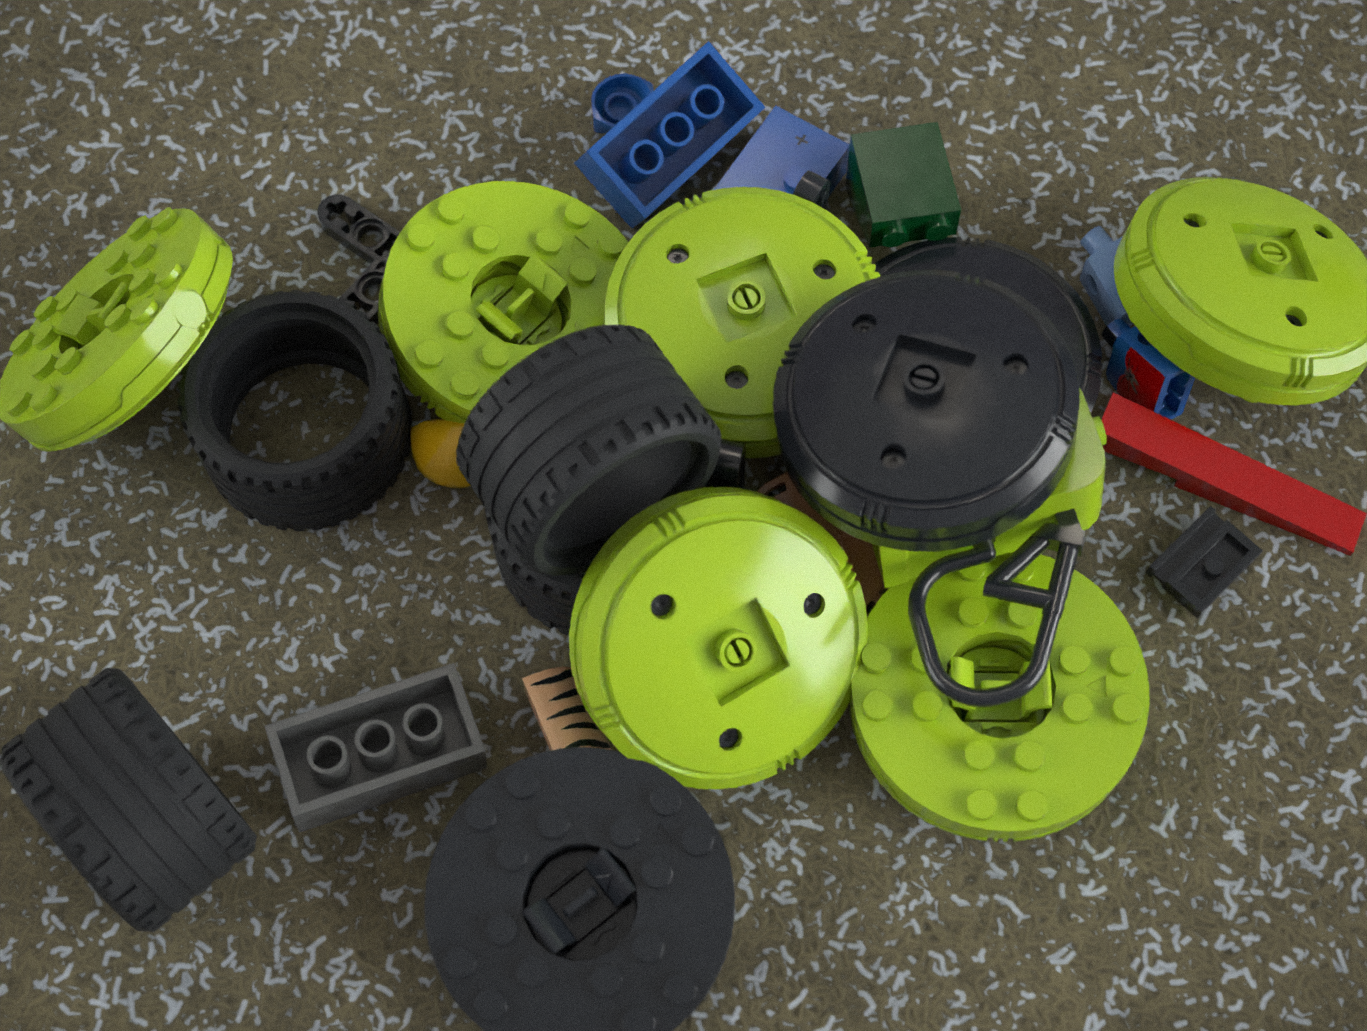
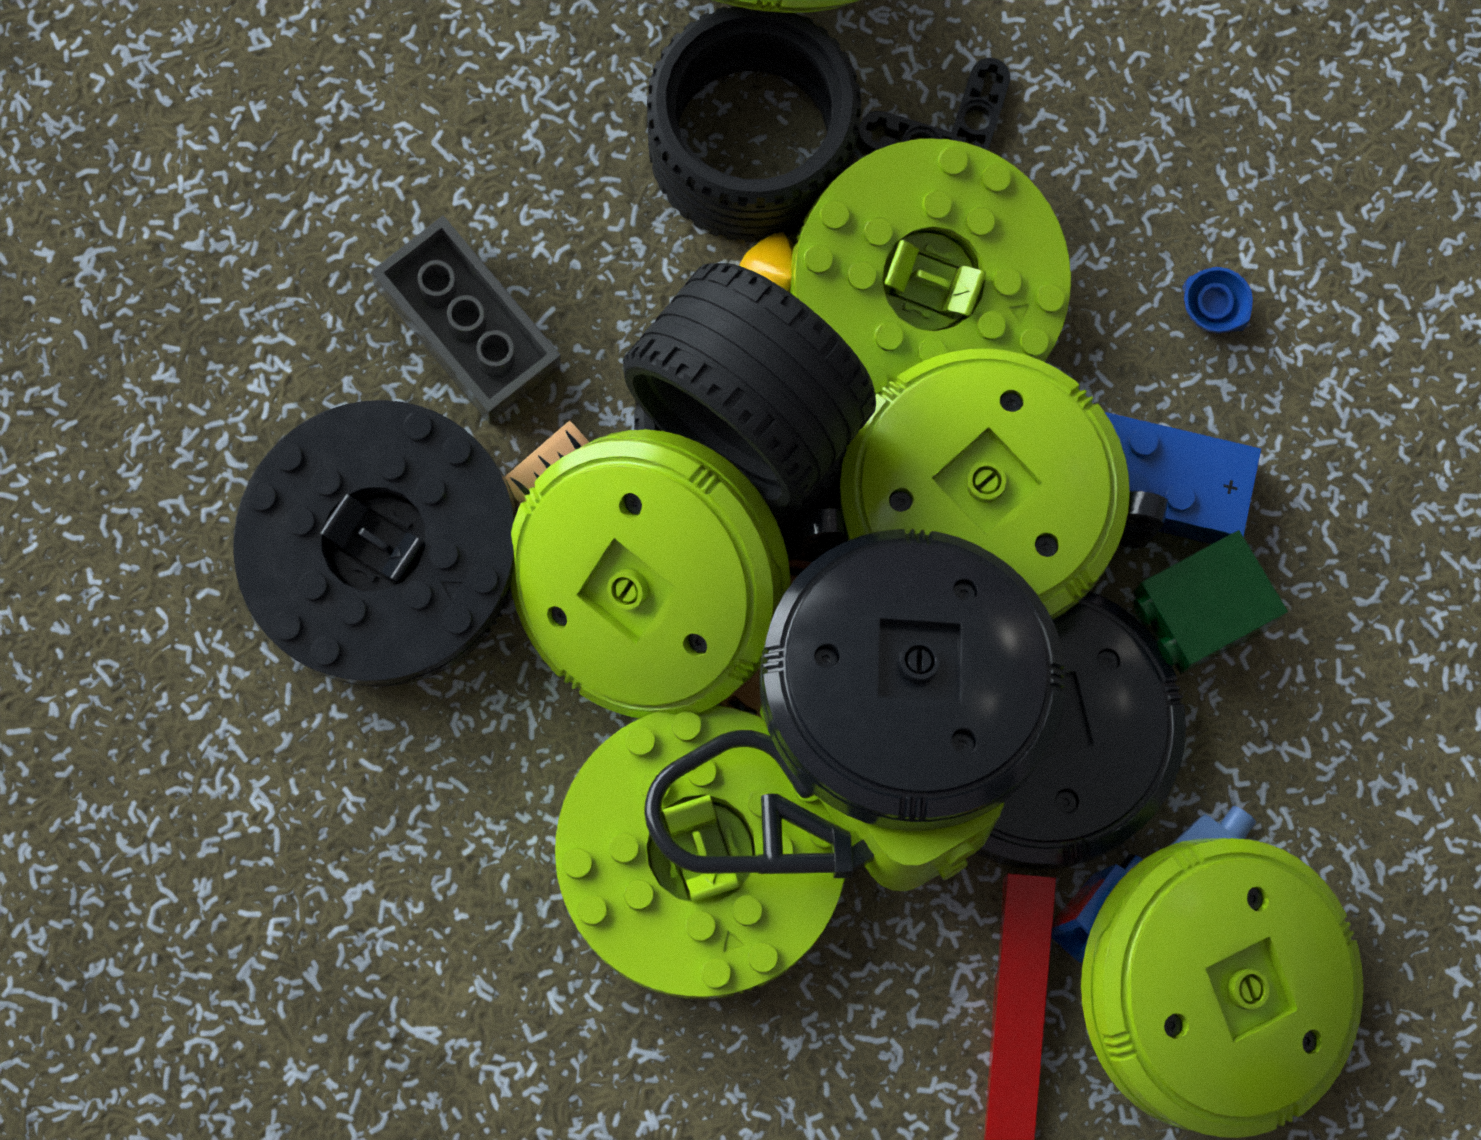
camera: 65 degrees right, 10 degrees up
black tyre [0,668,256,932] -> none
blue brick [574,41,766,228] -> none
black plate [1146,506,1263,619] -> none

